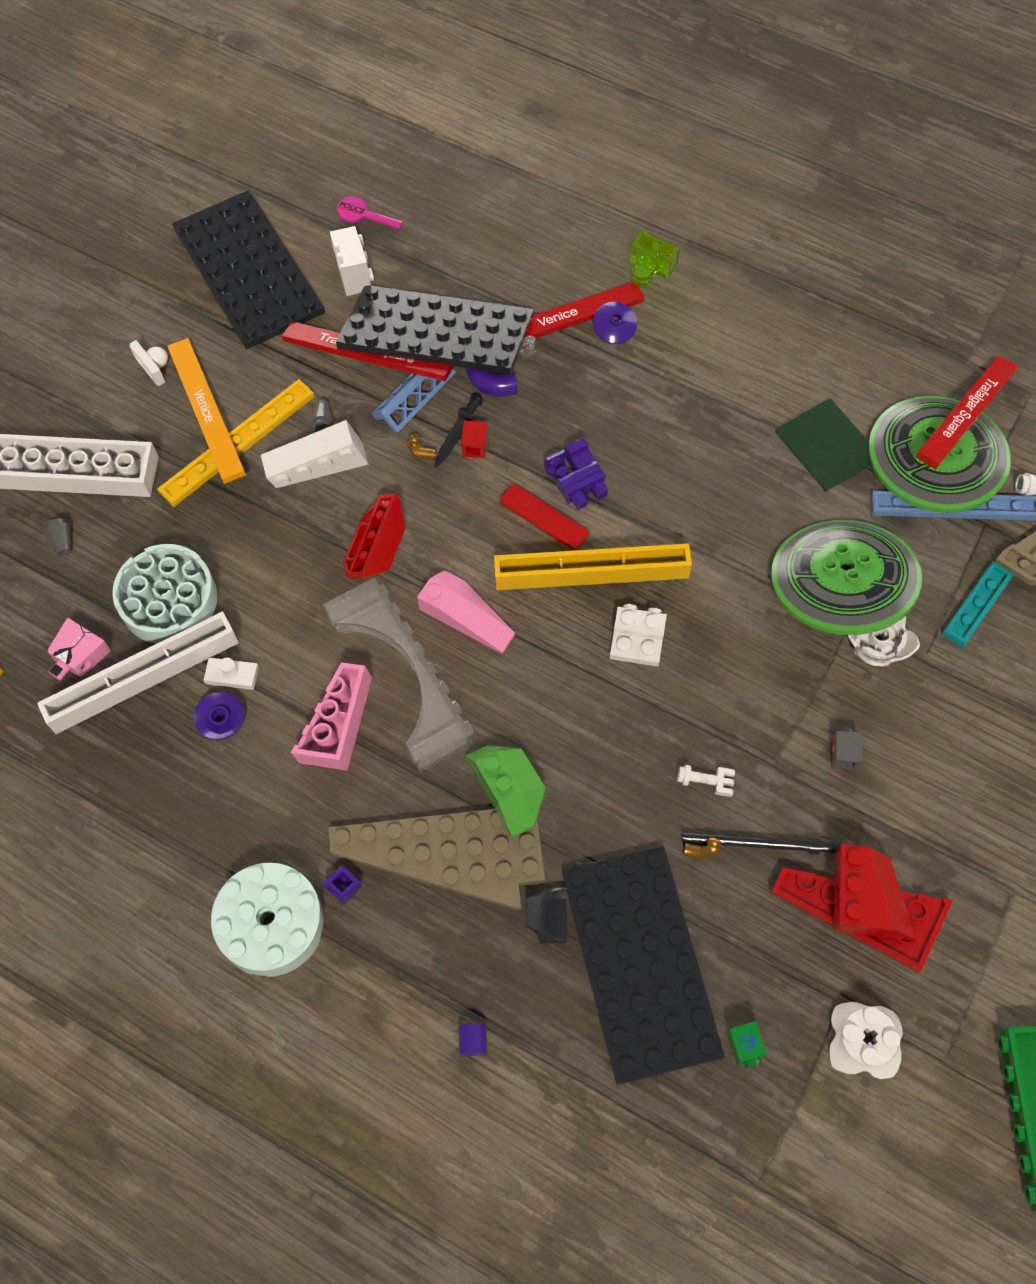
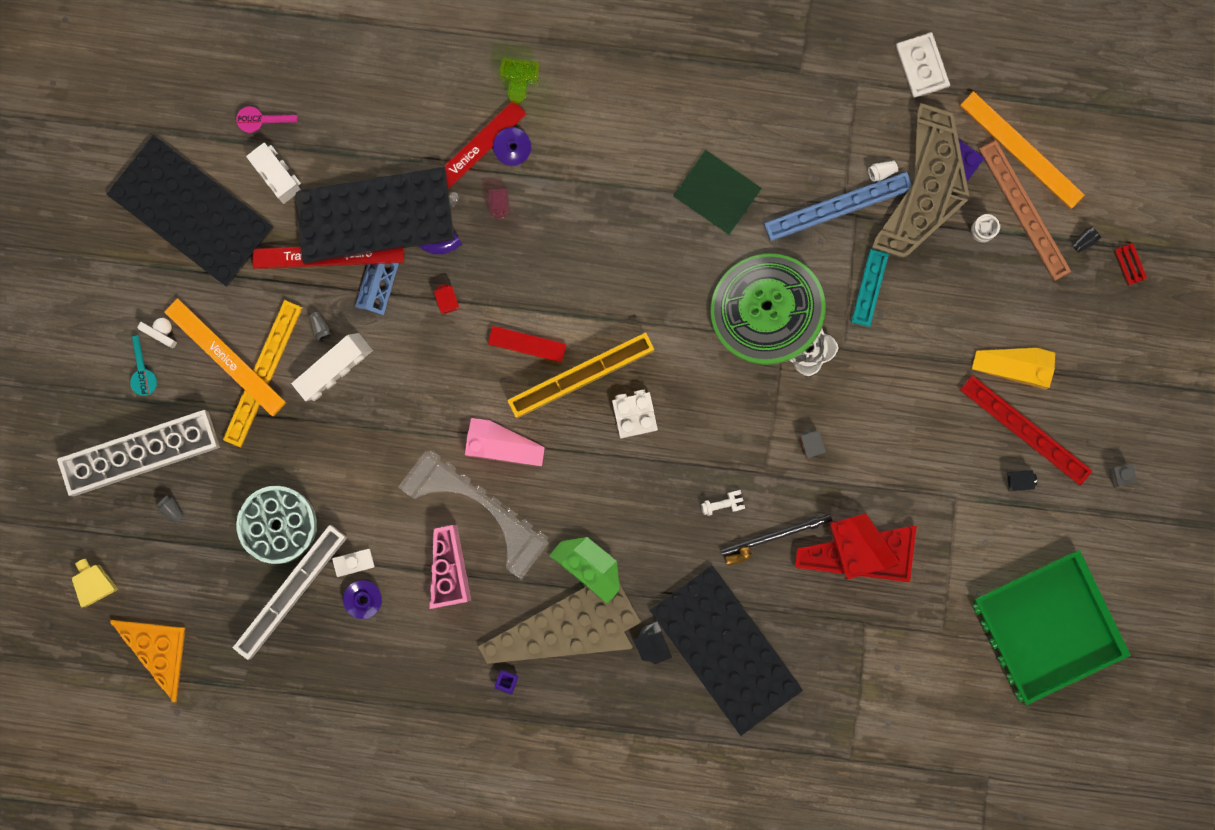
camera: 25 degrees left, 20 degrees up
bright pink torso [48,618,111,681] -> none
light aqua brick [211,863,324,977] -> none
red wedge [343,493,405,579] -> none
pearl gold arm [407,434,437,461] -> none
black sword [434,394,483,467] -> none
dark purple brick [458,1024,487,1057] -> none
dark purple hips [544,437,608,510] -> none
green brick [726,1021,767,1069] -> none
white brick [829,1002,902,1079] -> none
dish [868,396,1011,513] -> none
red tile [916,355,1019,469] -> none
none -> teal piece [130,335,157,396]
none -> clear pink brick [488,189,510,218]

